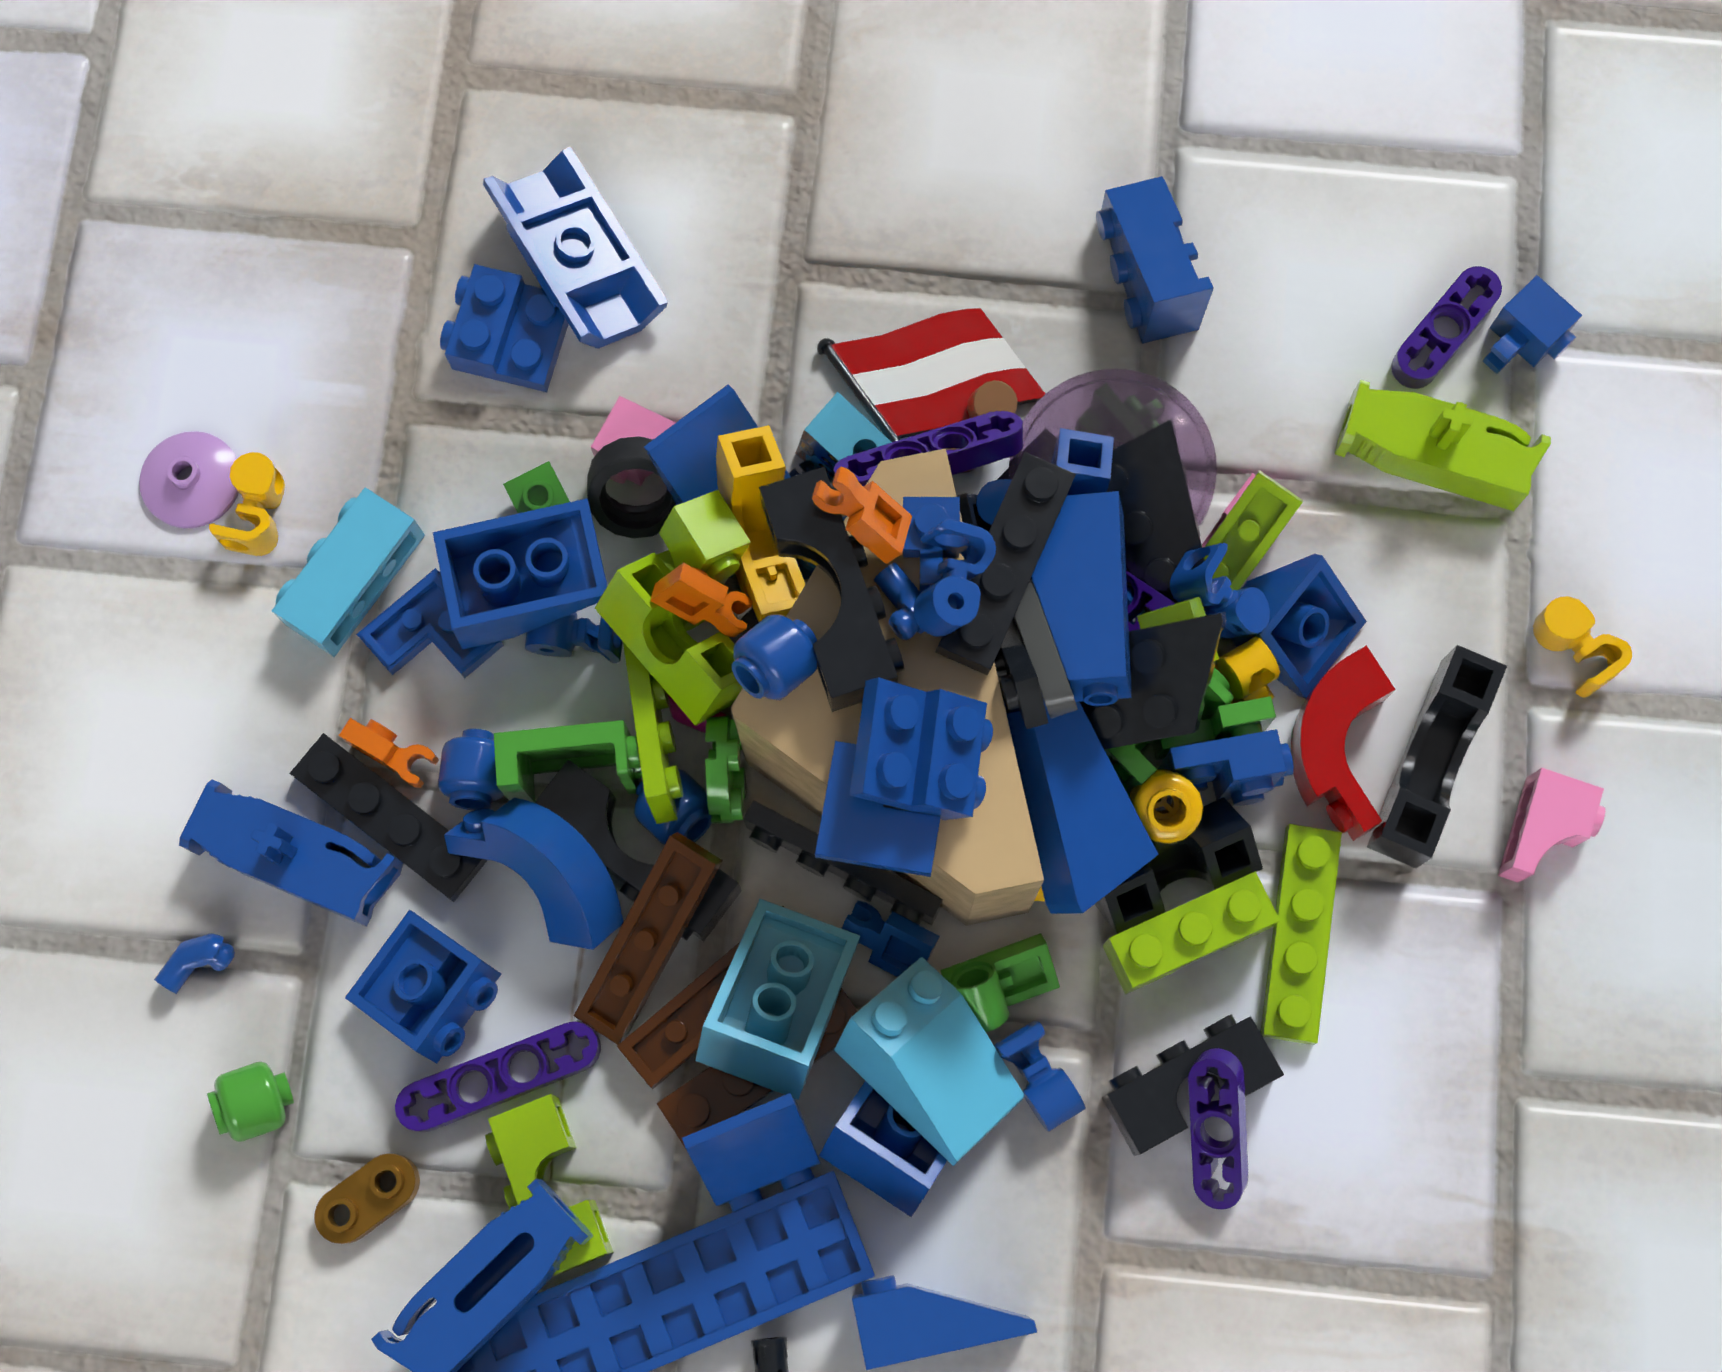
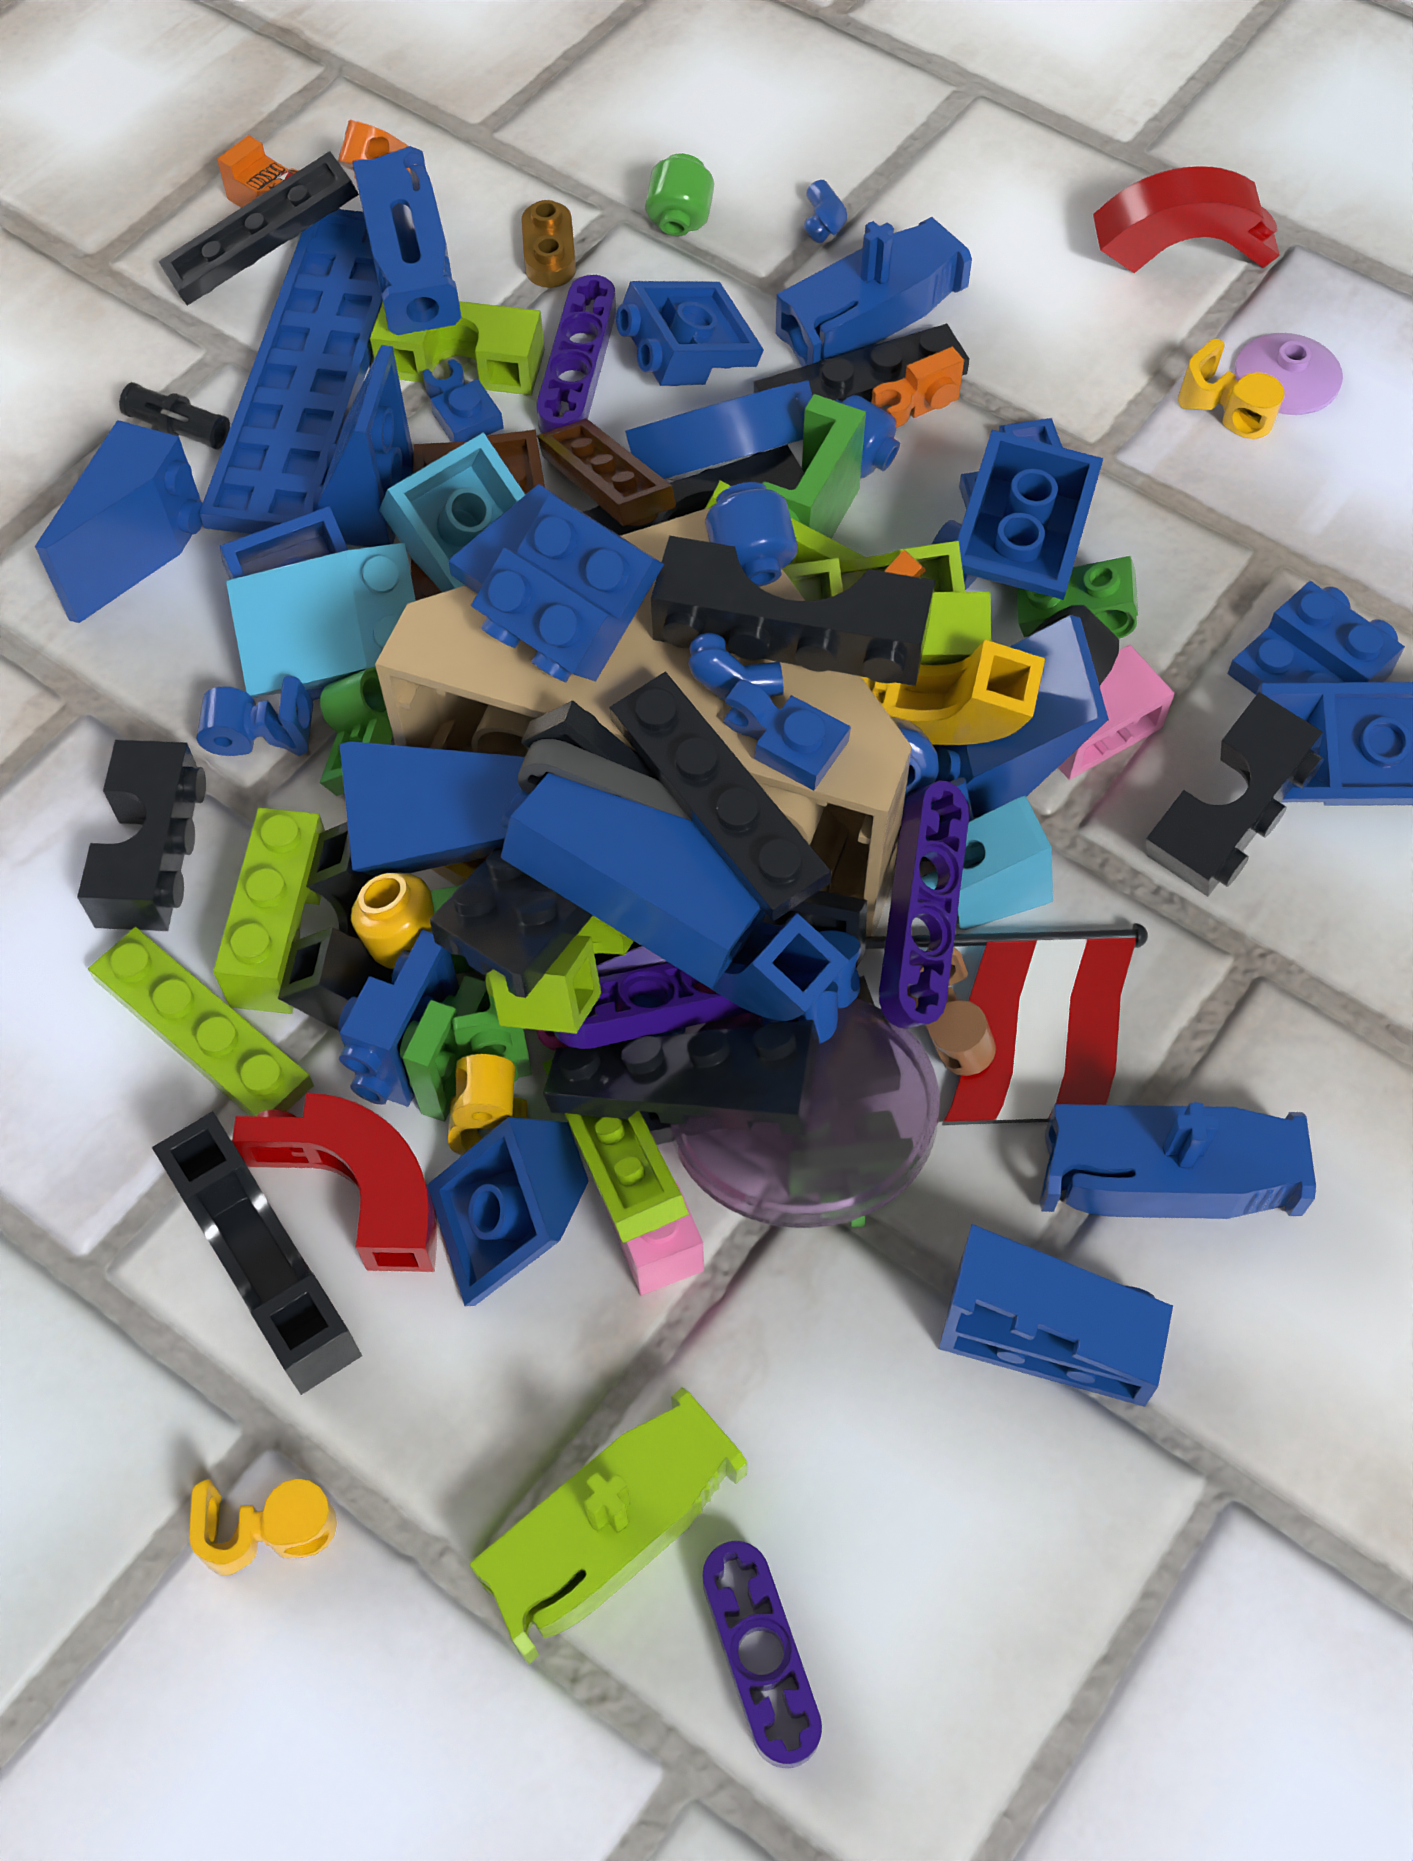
camera: 120 degrees right, 15 degrees down
medium azure brick [272,487,425,657] -> none
orange plate [812,466,912,564] -> none
blue leg [913,519,996,637] -> none
blue leg [1170,543,1270,639] -> none
dark purple beam [1188,1048,1248,1210] -> none
blue brick [1483,275,1582,374] -> none
bright pink arch [1498,768,1605,883] -> none
none -> blue plate [423,359,504,442]
none -> blue piece [1039,1102,1316,1219]
none -> red arch [1093,166,1280,273]
none -> black arch [1146,692,1324,897]

